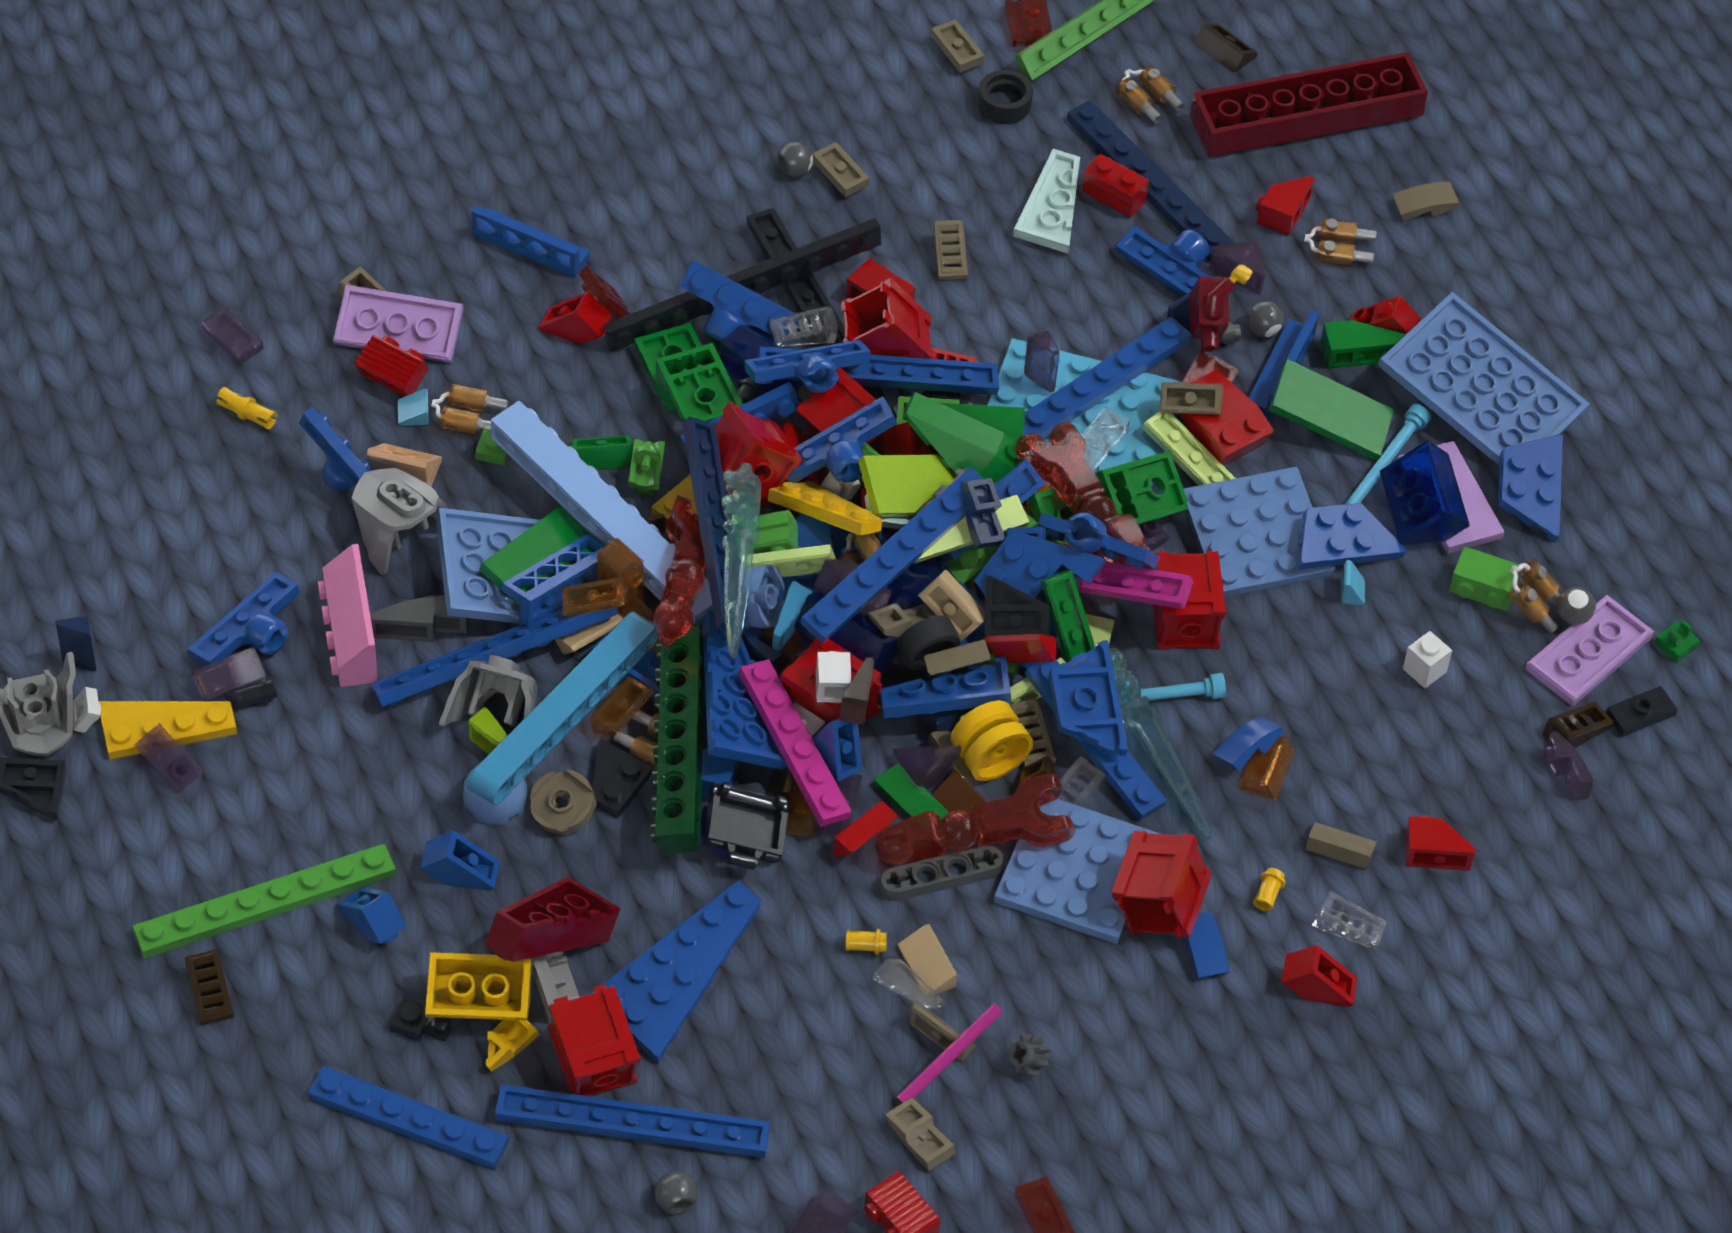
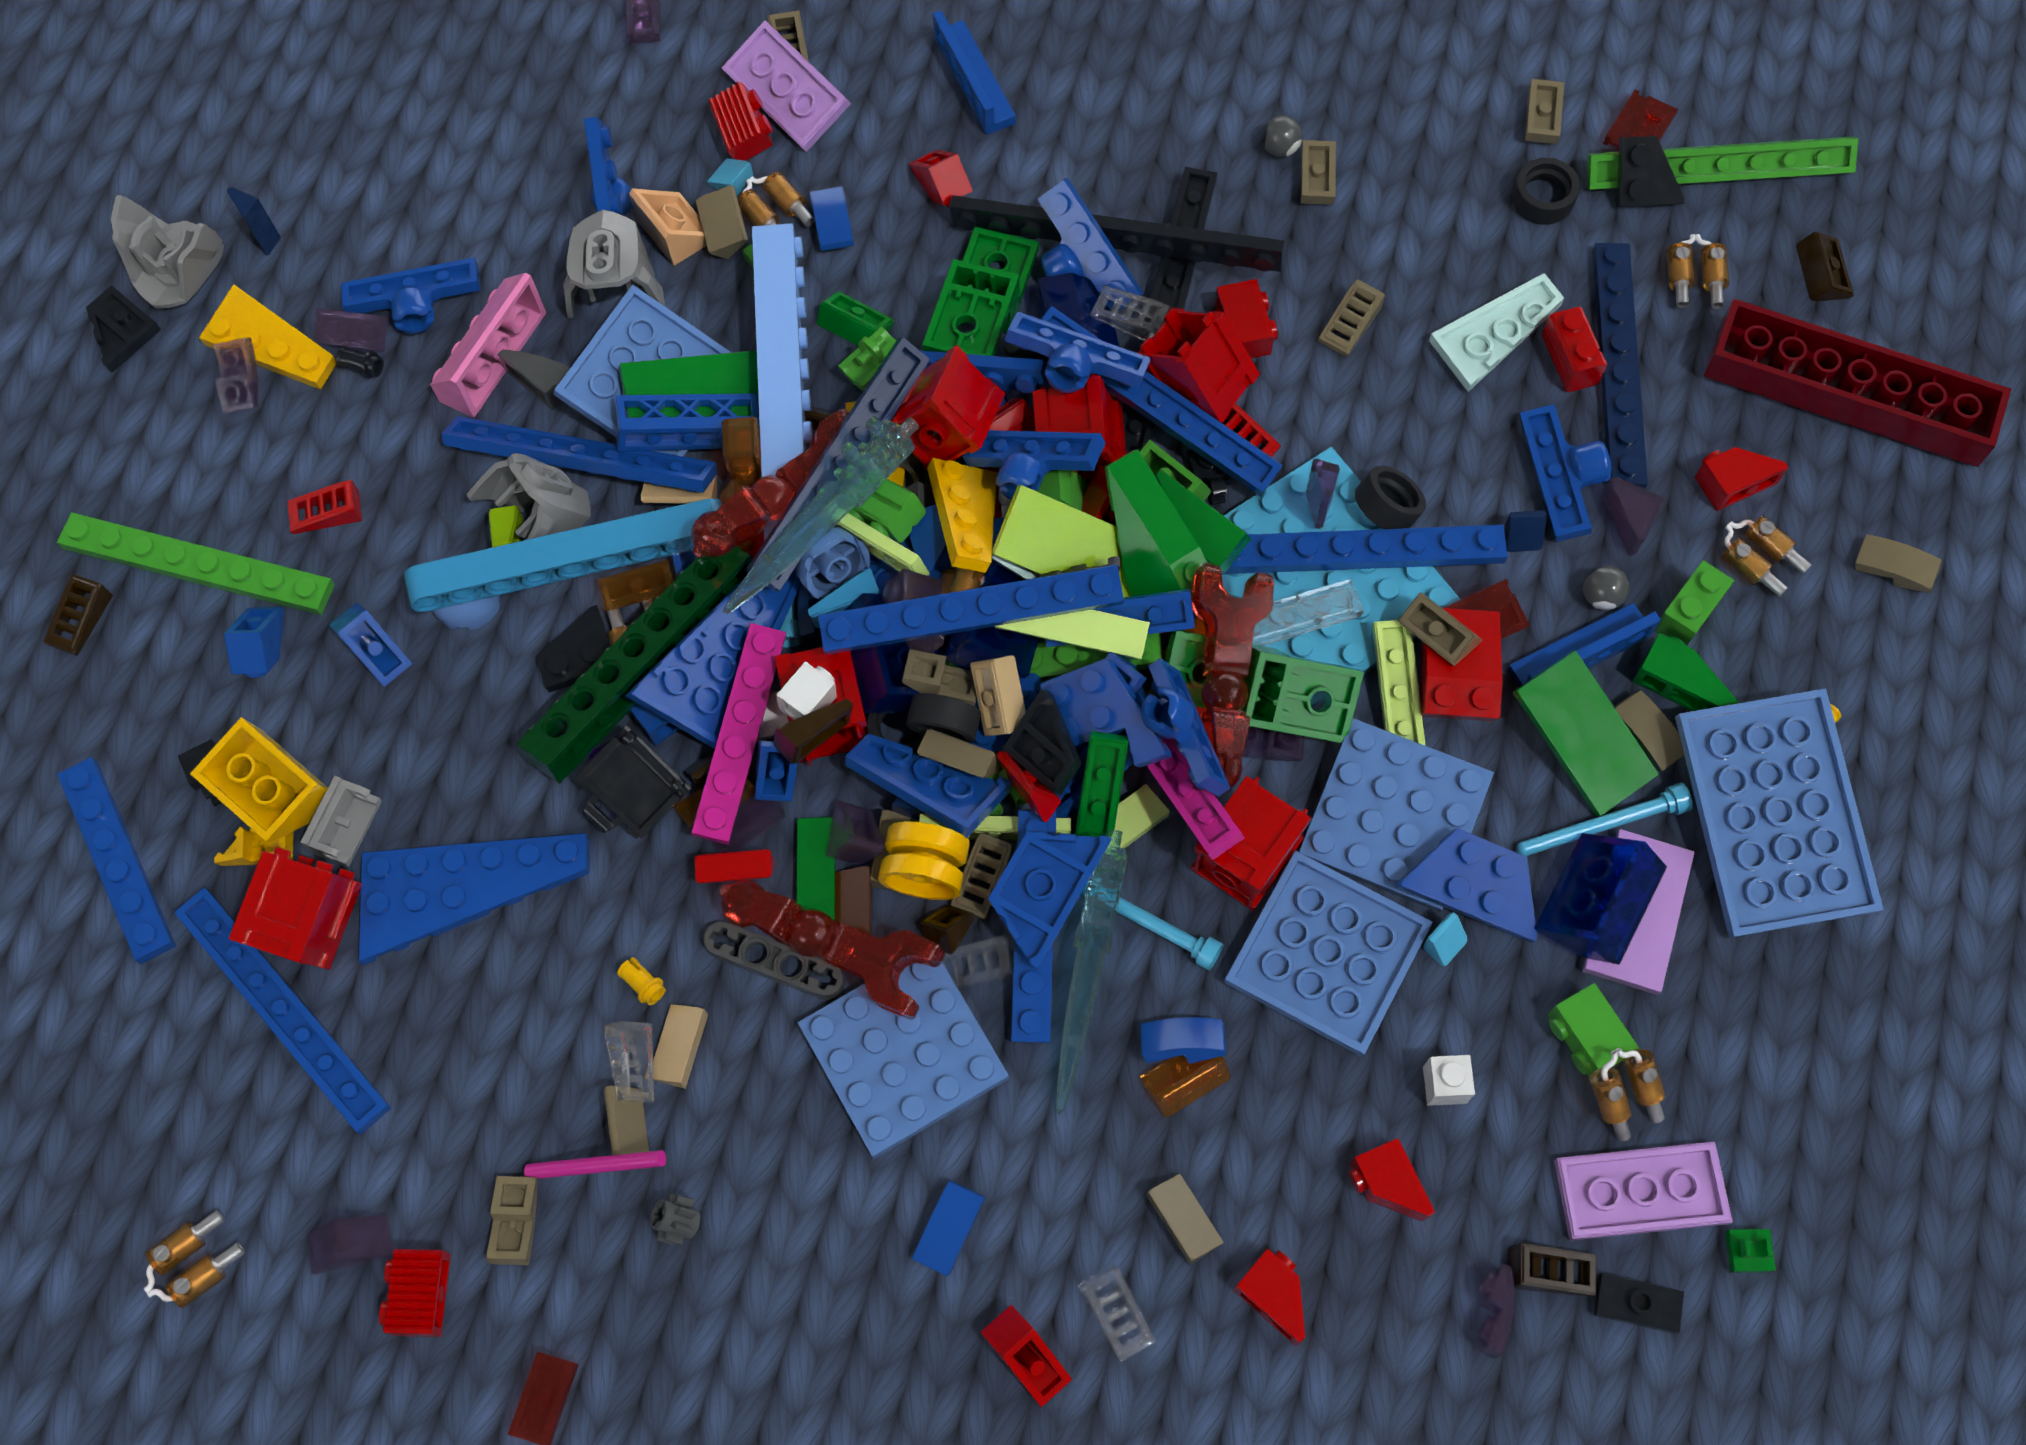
camera: 45 degrees right, 15 degrees up
white plate [73,687,101,733] -> none
yellow pin [216,387,278,430] -> none
dark red wedge [485,877,621,962] -> none
dark tan plate [530,770,597,836] -> none
clear orange slope [562,577,629,617] -> none
clear red plate [578,266,631,319] -> none
dark grey piece [655,1171,698,1214] -> none
dark blue slope [963,478,1006,549] -> none
red container [1111,830,1212,938] -> none
dark red torso [1188,264,1253,352] -> none
yellow pin [1253,868,1286,912] -> none
red slope [1351,296,1421,334] -> none
blue wing [1498,434,1563,542] -> none
dark grey piece [1557,586,1596,625] -> none
none -> red slope [287,480,362,534]
none -> dark tan slope [696,185,748,259]
none -> blue slope [810,186,854,251]
none -> medium blue plate [1224,850,1433,1058]
none -> red slope [1349,1138,1436,1222]
none -> black tyre [1355,465,1426,529]
none -> dark tan slope [1614,690,1684,771]
none -> black wing [1616,135,1684,207]
none -> bright green brick [1654,560,1735,646]

